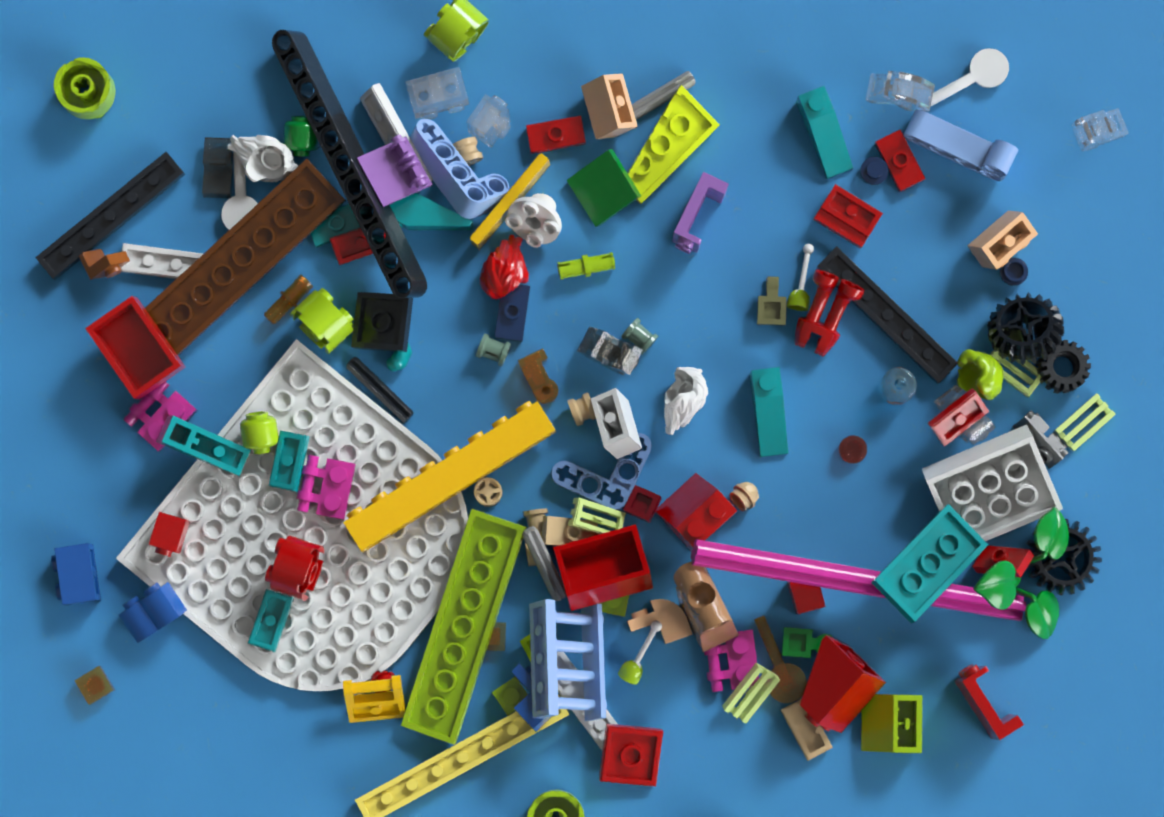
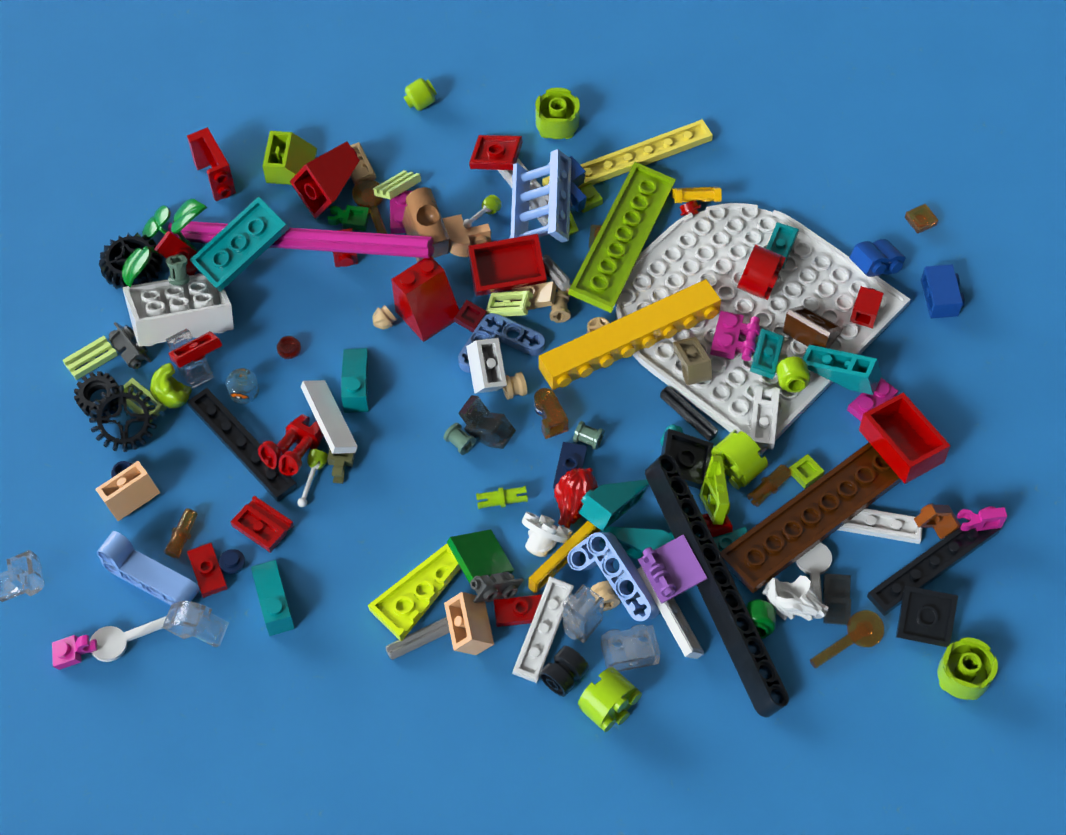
camera: 175 degrees left, 25 degrees down
white hair [664,367,708,435] -> none
medium lavender panel [672,172,729,254] -> none
none -> dark pink plate [52,635,97,670]
none -> clear orange axle [164,508,198,559]
none -> sand green bush [166,255,190,286]
none -> white tile [301,380,358,454]
none -> dark grey hinge [470,572,524,603]
none -> white tile [512,576,574,683]
none -> black wheel [539,646,589,697]
none -> teal slope [579,479,649,532]
none -> dark tan plate [673,337,712,385]
none -> lime wing [699,455,730,525]
none -> white plate [750,385,780,449]
none -> reddish brown slope [783,305,843,348]
none -> lime plate [788,454,825,489]
none -> clear orange piece [810,610,884,669]
none -> black plate [896,586,958,647]
none -> dark pink plate [957,506,1007,531]

